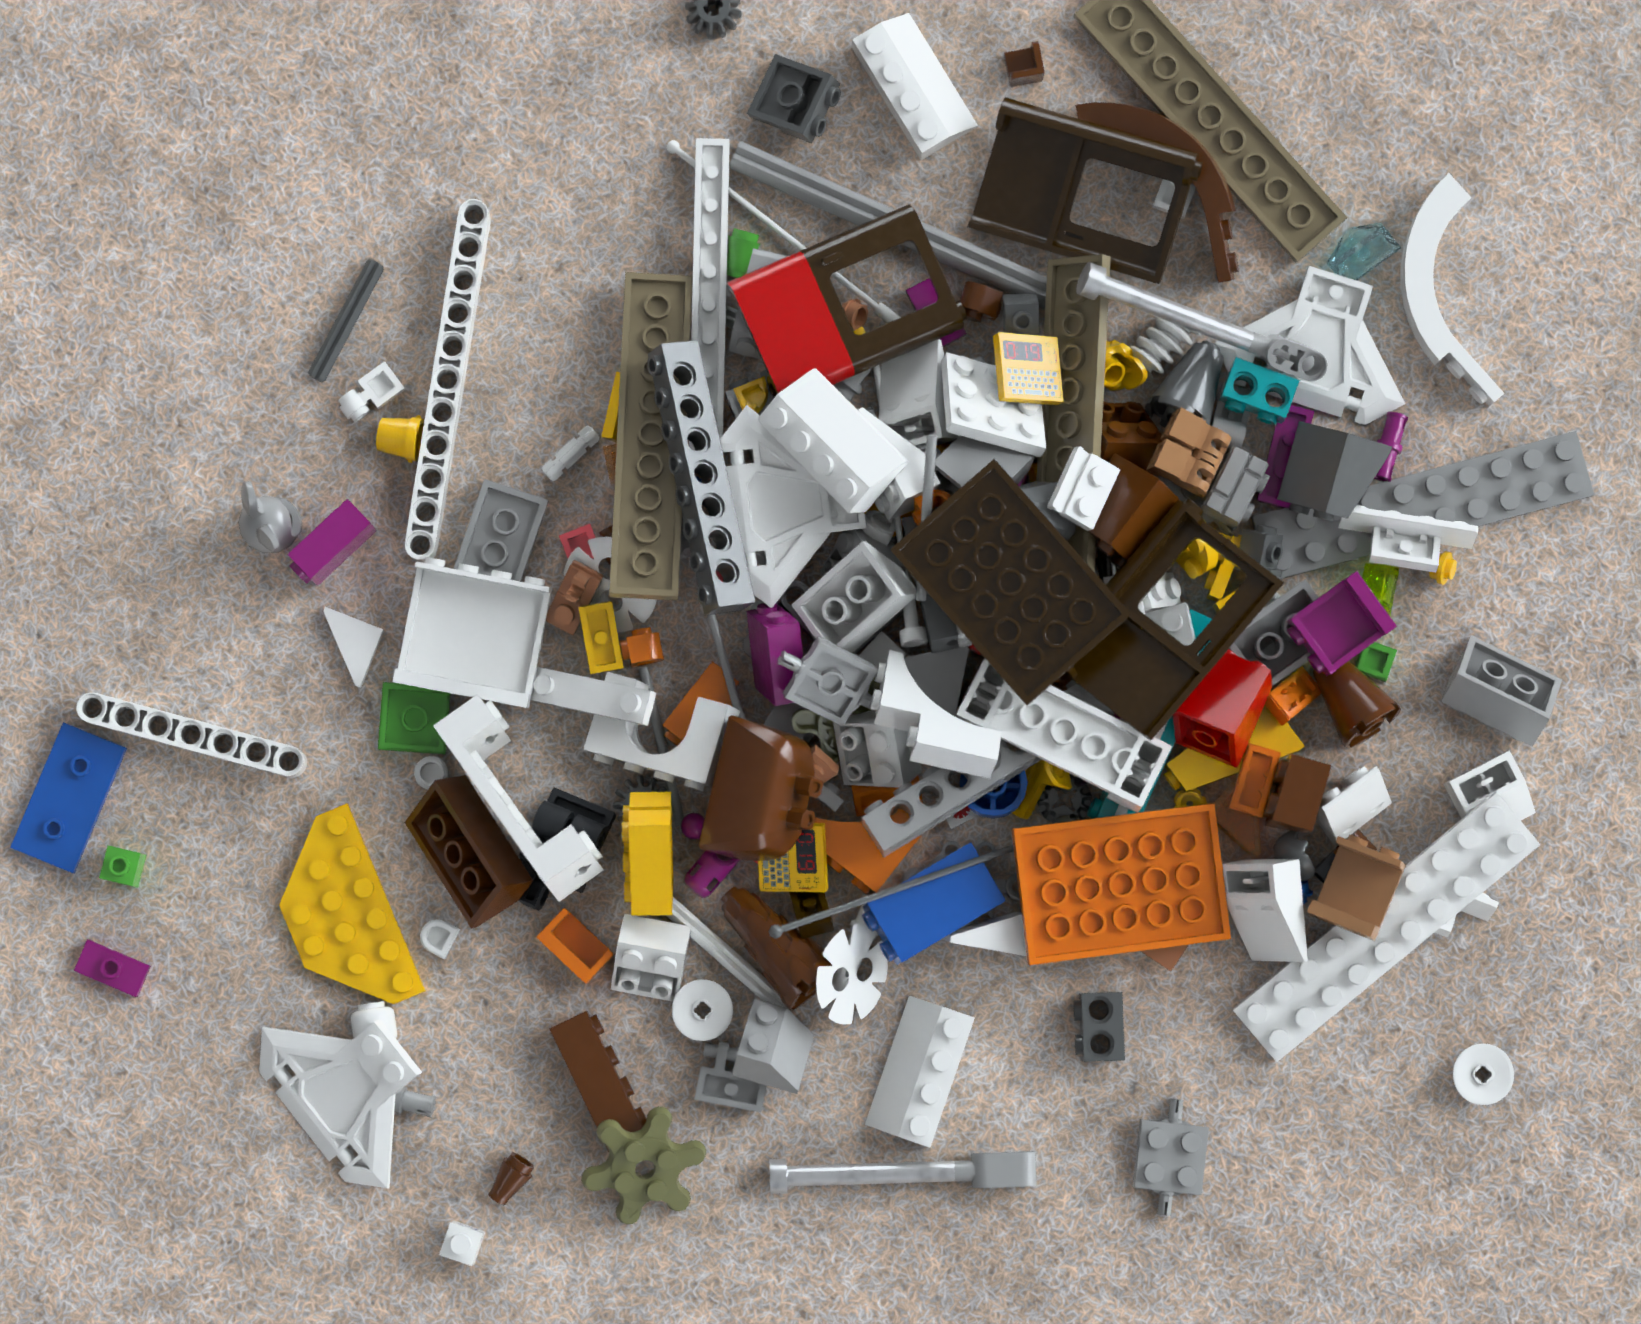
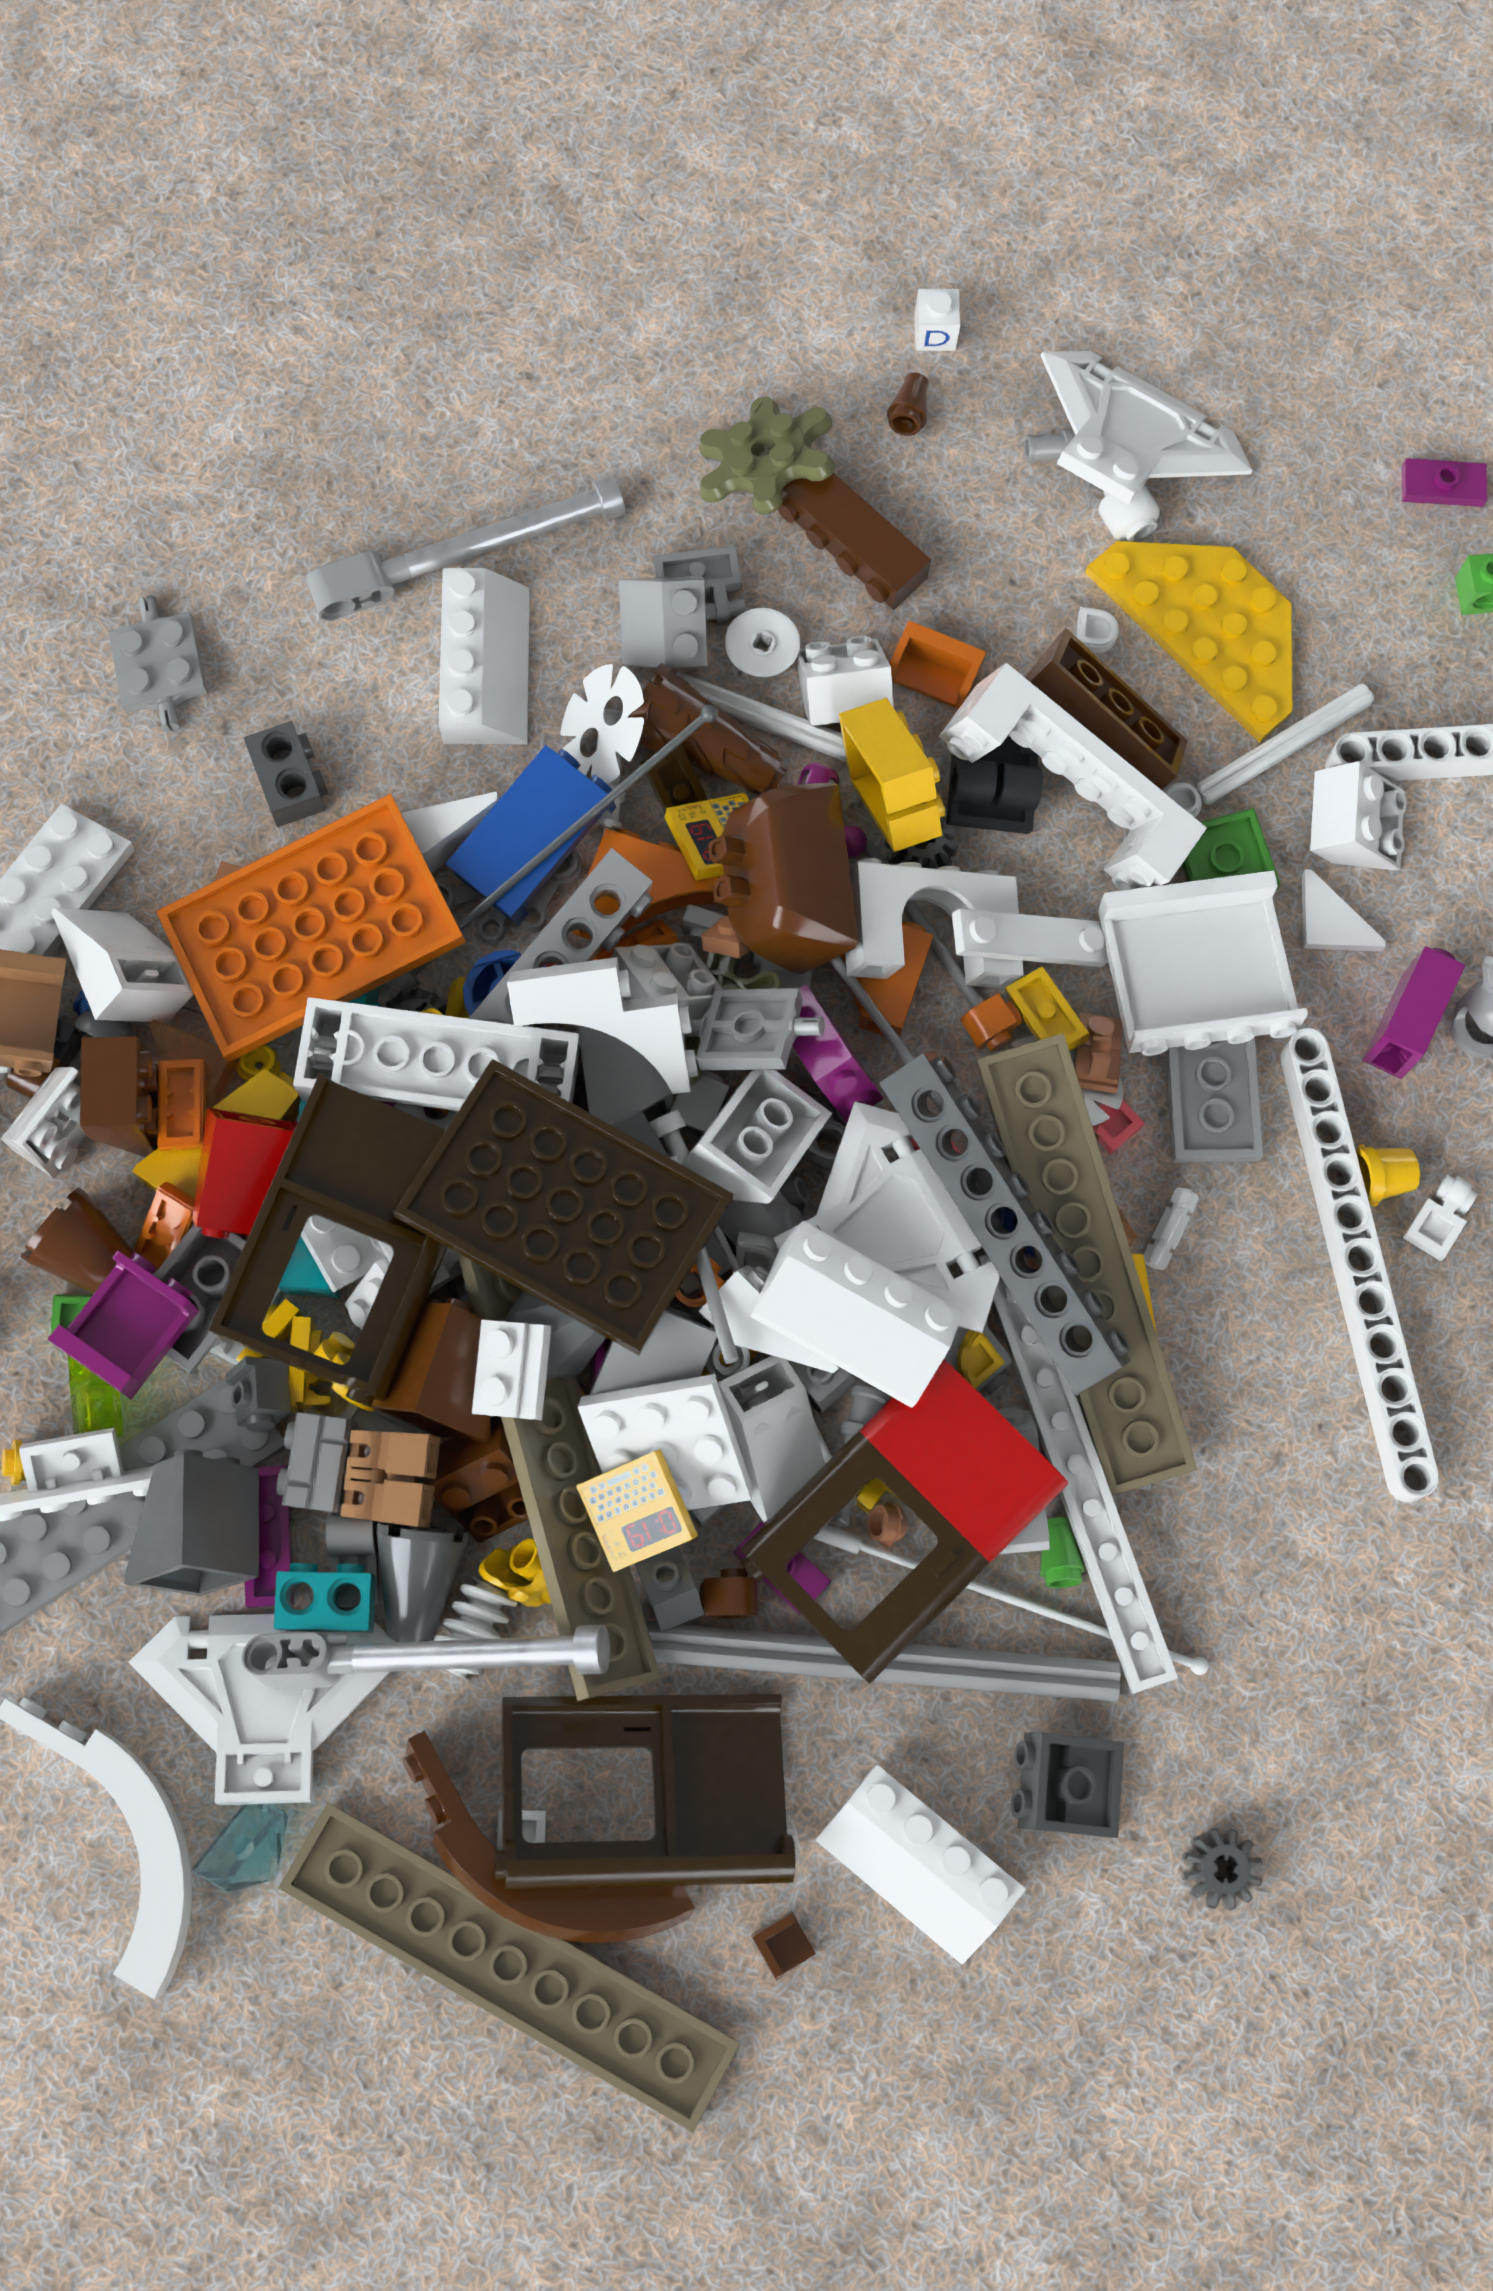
camera: 160 degrees right, 10 degrees down
magenta pin [1374,412,1408,482] -> none
none -> white axle [1196,684,1374,805]
none -> white slope [1310,761,1407,870]

